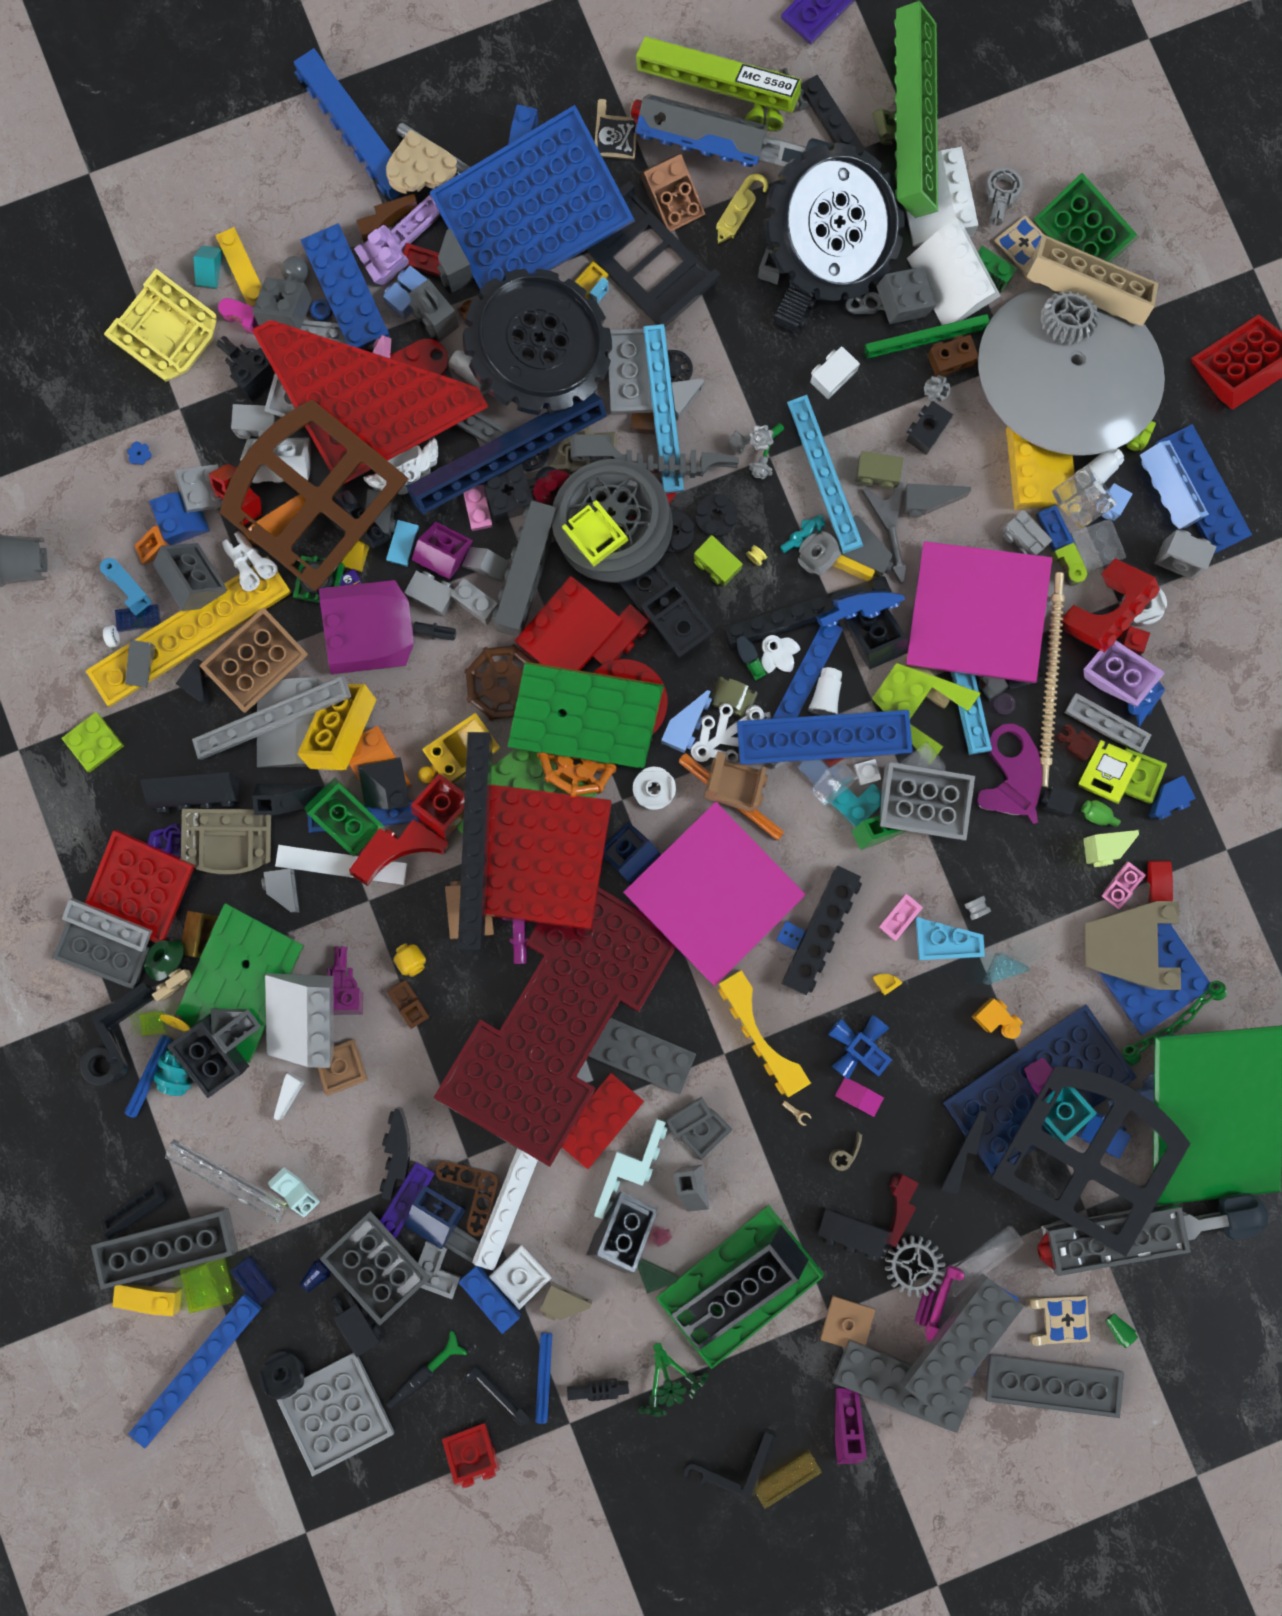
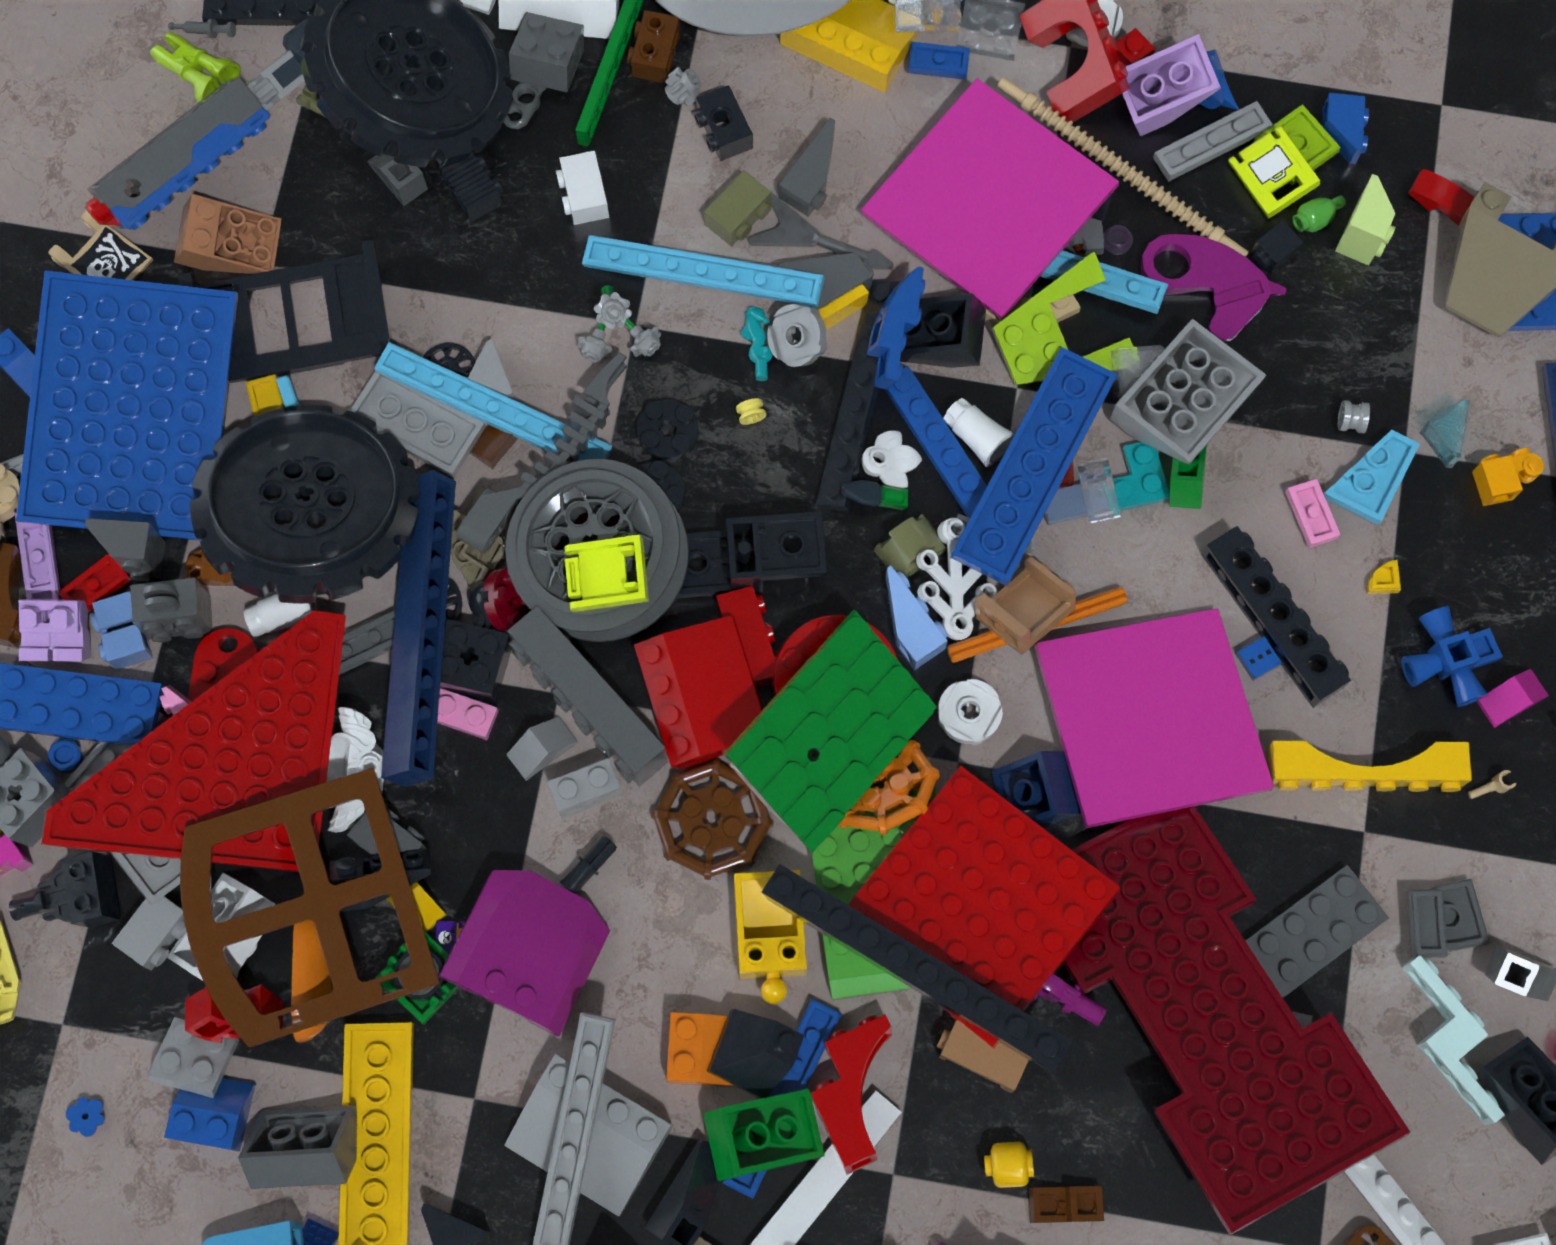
camera: 55 degrees left, 10 degrees down
orange slope [134,526,169,565] -> none
medium nougat slope [199,607,308,713] -> none
white piece [222,531,277,591] -> none
yellow brick [297,684,377,770] -> none
medium azure tile [386,520,419,567] -> none
light grey brick [404,571,454,617] -> none
red slope [411,773,465,840] -> none
magenta slope [412,522,473,579] -> none
red plate [562,1073,645,1169] -> none
lime brick [636,36,801,113] -> none
lime brick [694,535,743,587] -> none
light yellow plate [716,173,768,244] -> none
white plate [854,759,881,786] -> none
light grey brick [1001,509,1053,555] -> none
lime leg [1050,543,1087,586] -> none
clear red plate [1058,724,1099,761] -> none
bright pink slope [1102,861,1146,909] -> none

